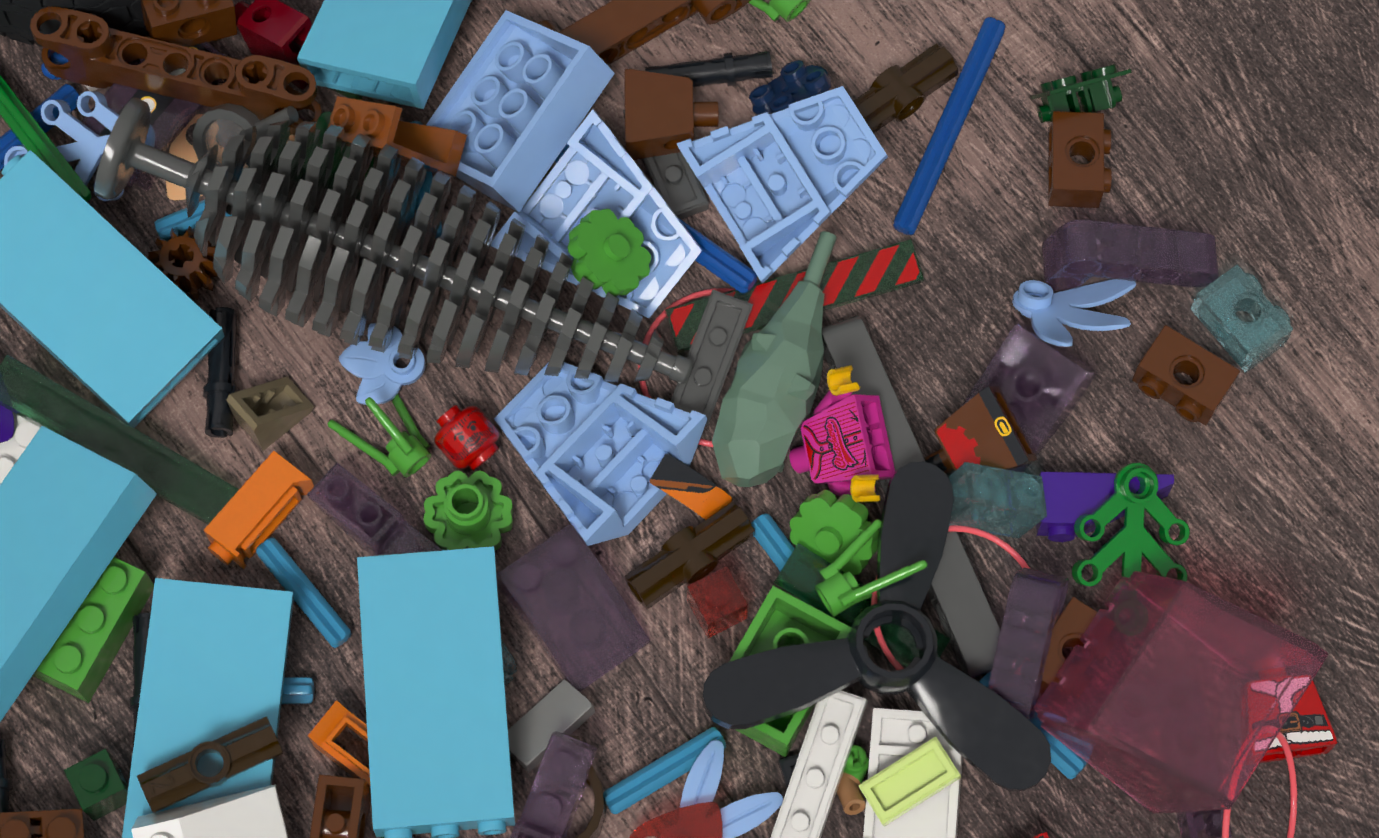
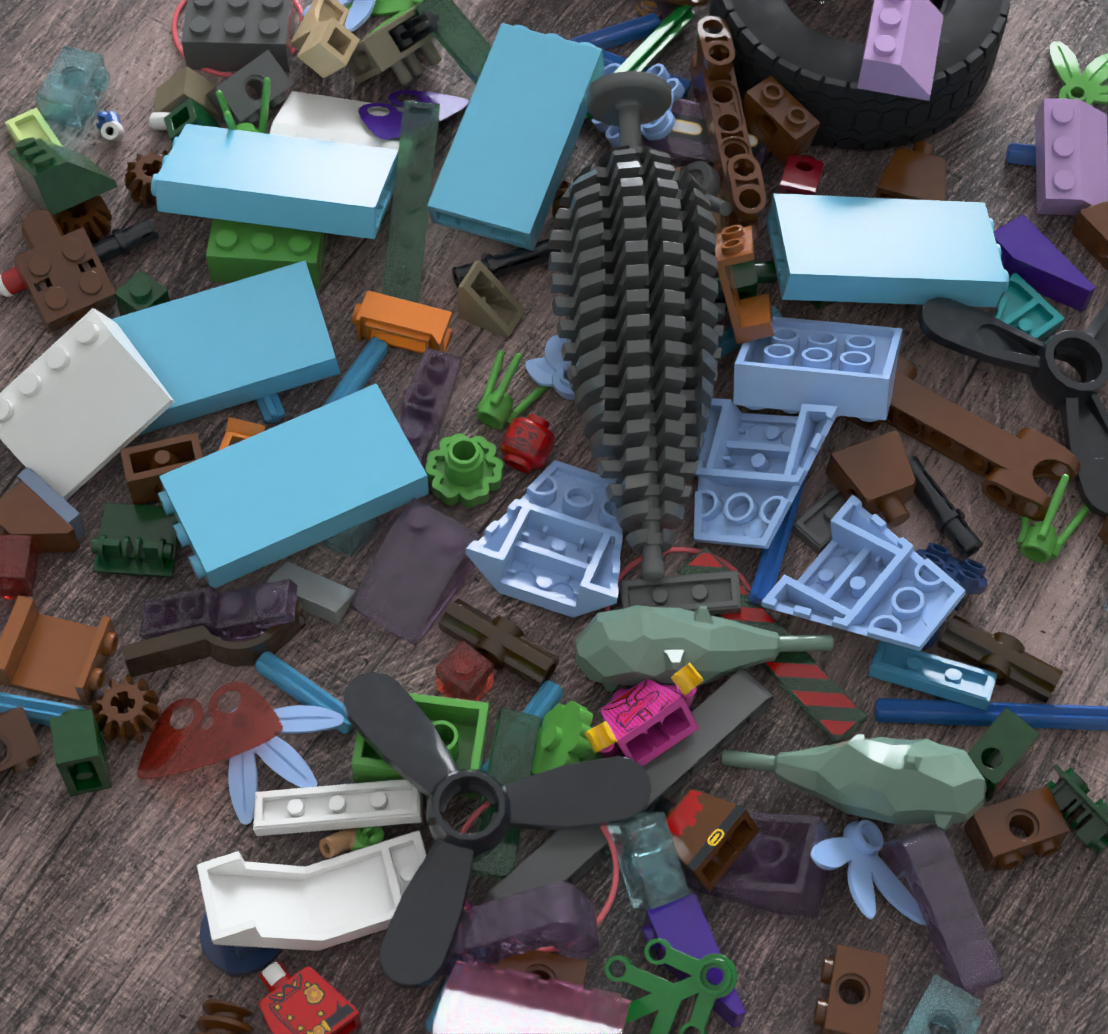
camera: 65 degrees right, 10 degrees down
dark brown piece [137,716,283,814] -> none
bright green plant [567,209,651,297] -> none
sticker [650,454,732,520] -> none
bright green plant [815,519,927,617] -> none
yellowish green tile [858,736,962,827] -> none
none -> sand green piece [722,734,987,832]
none -> dark azure tile [868,640,998,711]
none -> dark green torso [967,708,1039,799]

